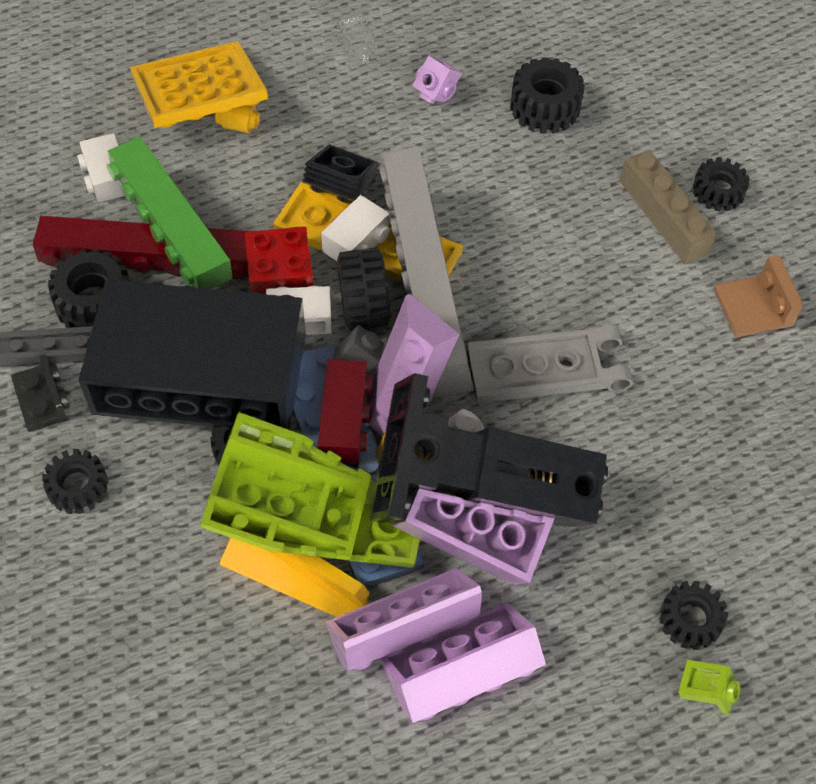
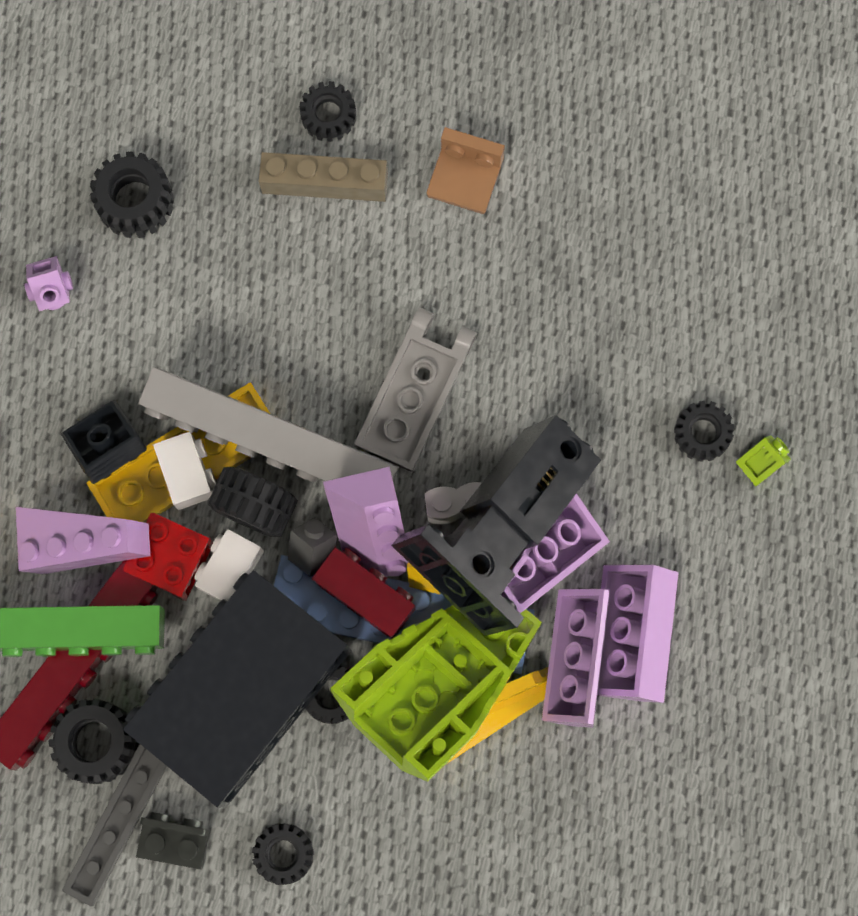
camera: 50 degrees left, 20 degrees up
none -> lavender wedge [16,507,150,574]

